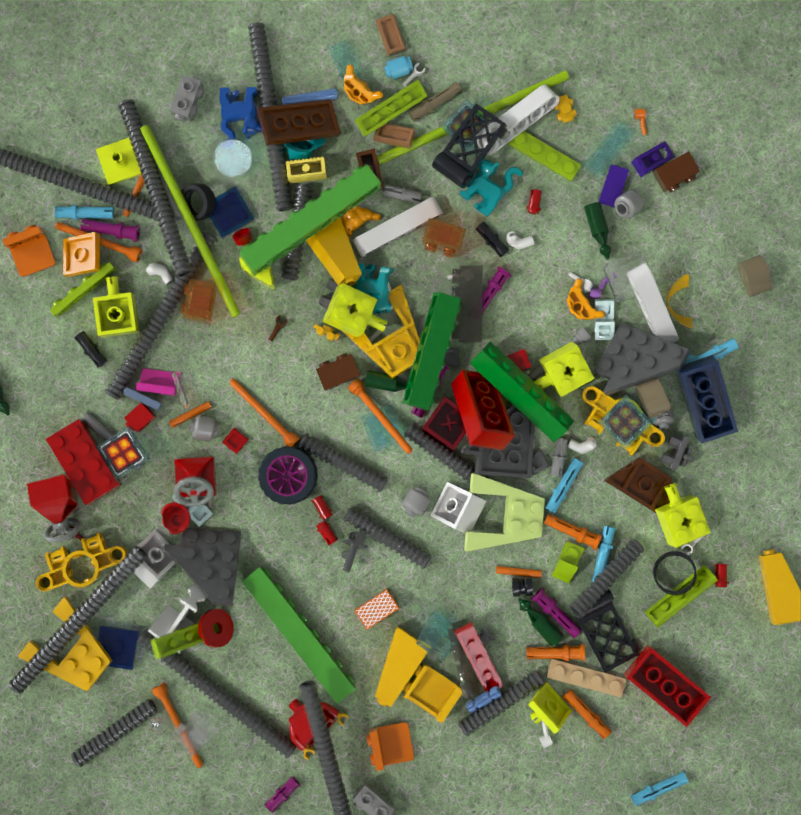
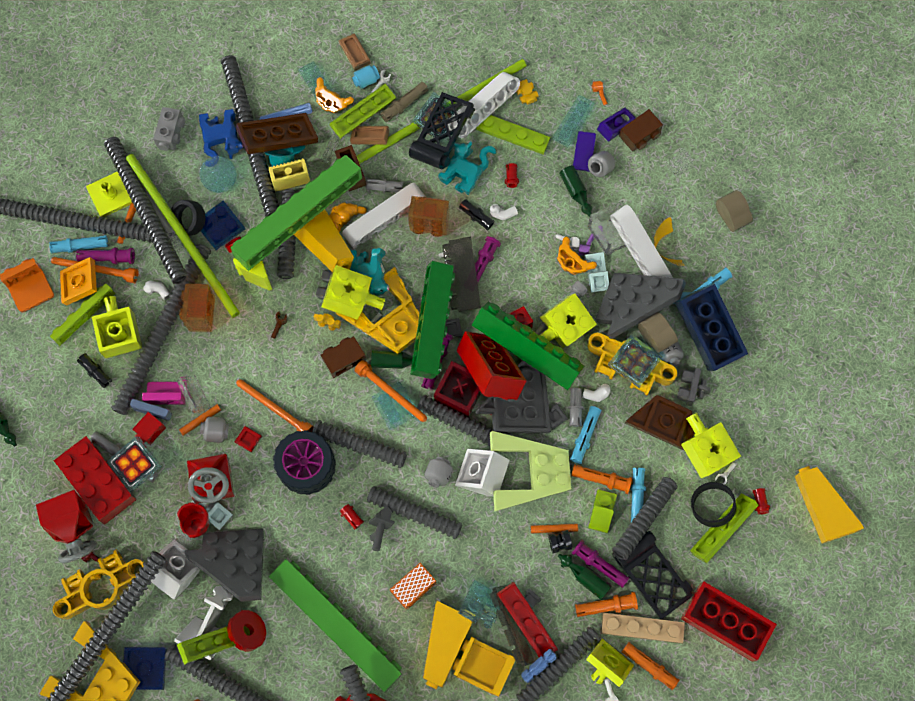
camera: 10 degrees left, 15 degrees down
red pin [311,495,333,521] -> none

